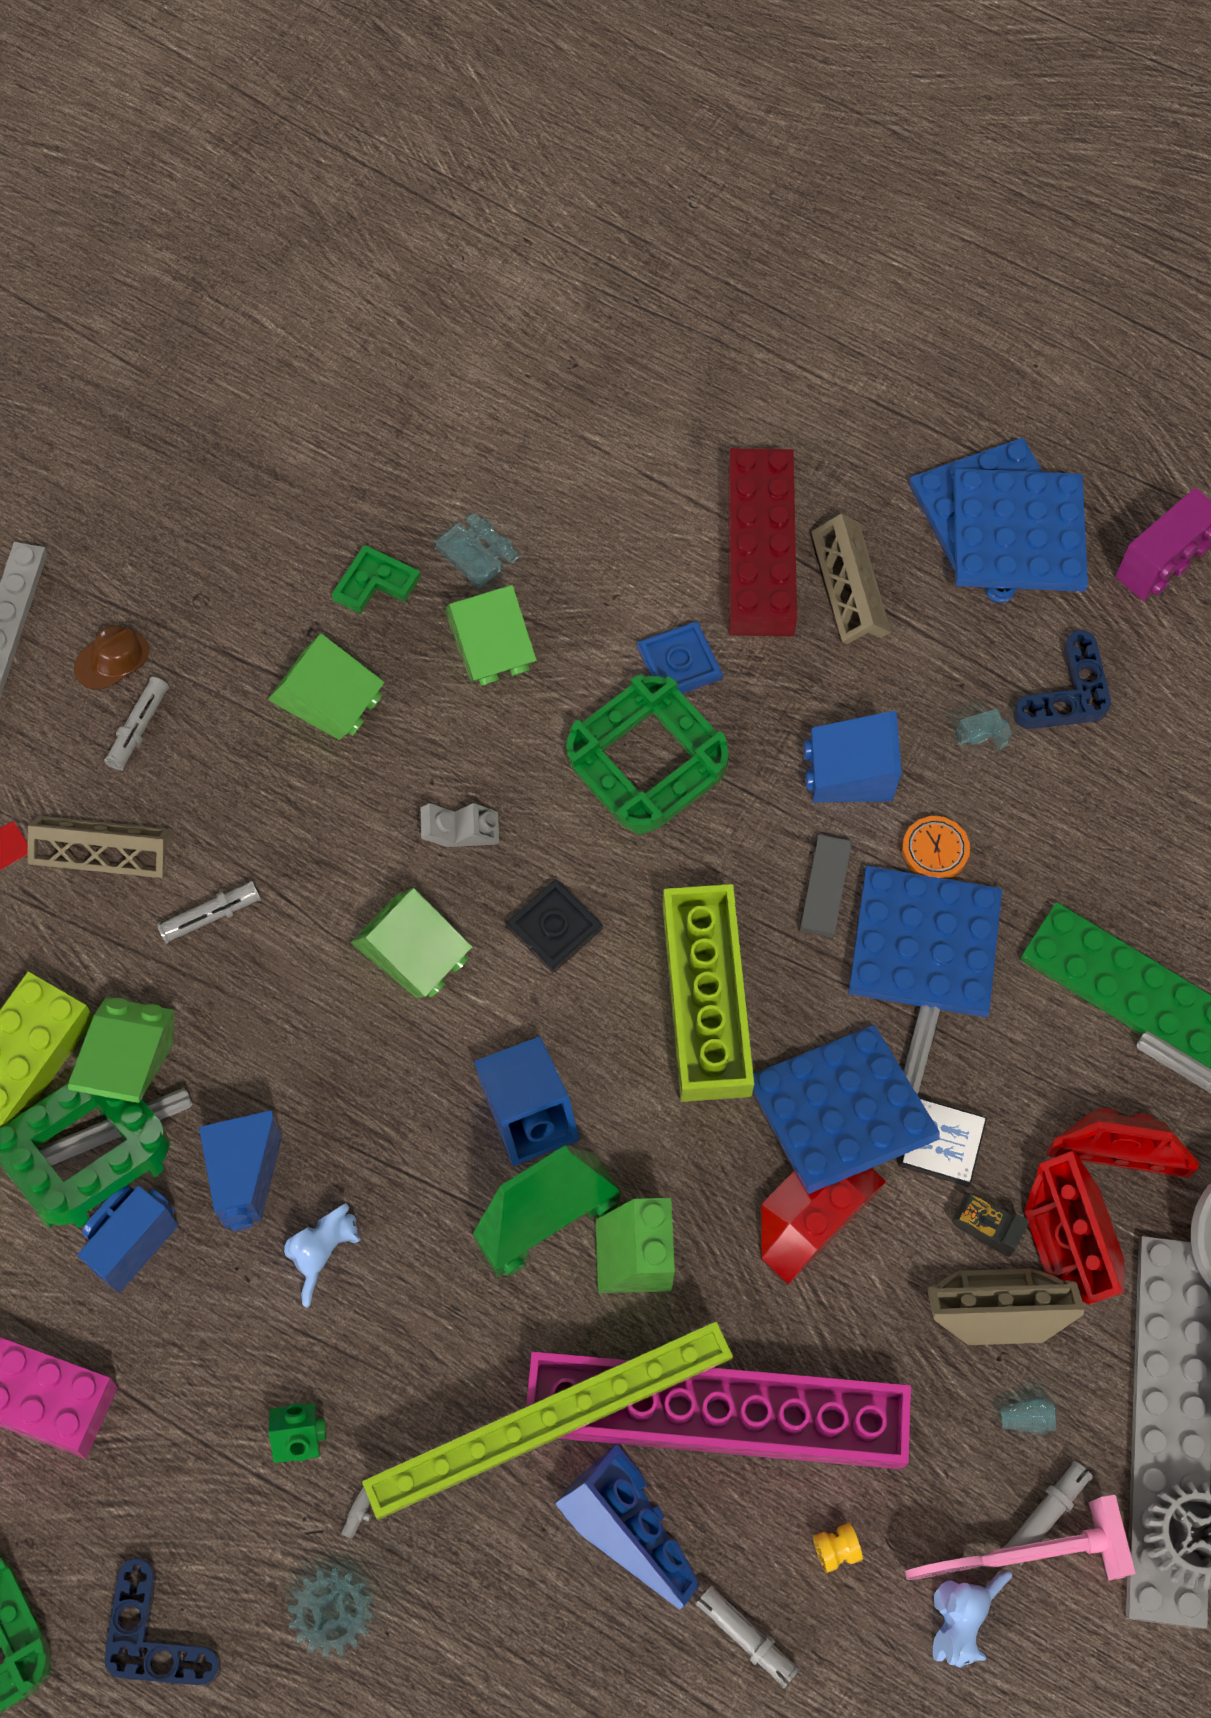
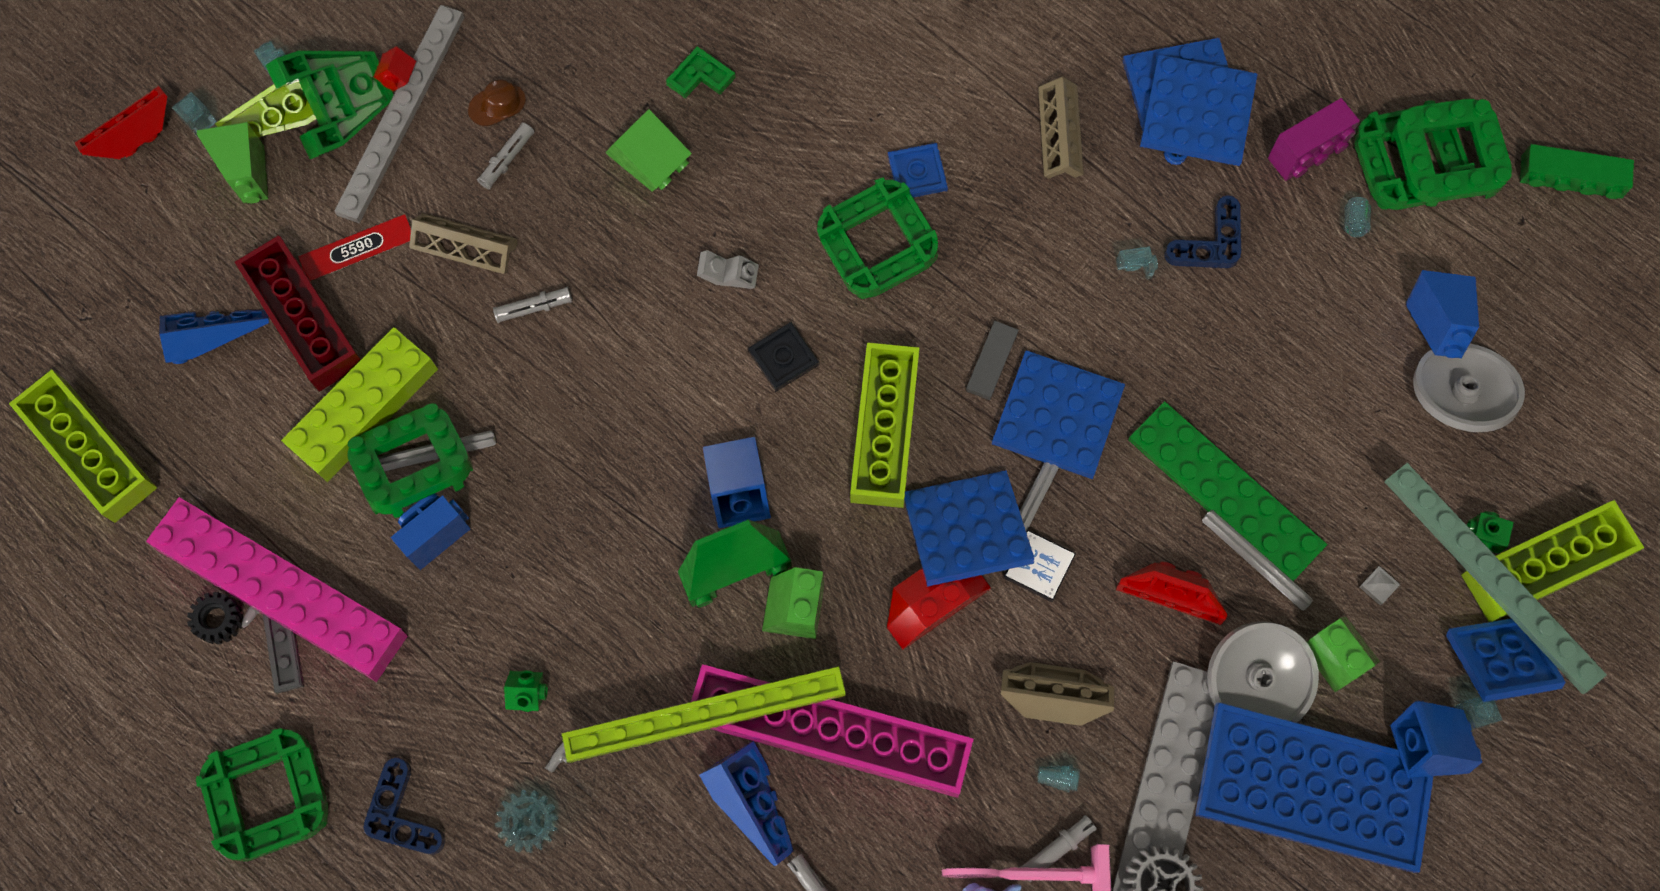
camera: 15 degrees right, 5 degrees up
bright green slope [68,997,175,1103] -> none
blue slope [199,1110,282,1231] -> none
light blue animal [284,1203,361,1308] -> none
bright green slope [350,888,472,998] -> none
clear light blue plate [435,513,519,589] -> none
bright green slope [444,585,537,686] -> none
dark red brick [728,448,797,637] -> none
blue slope [803,711,902,803] -> none
yellow wheel [813,1523,863,1573] -> none
orange tile [901,816,970,879] -> none
pearl dark grey leg [952,1194,1029,1257] -> none
red wedge [1024,1151,1125,1305] -> none

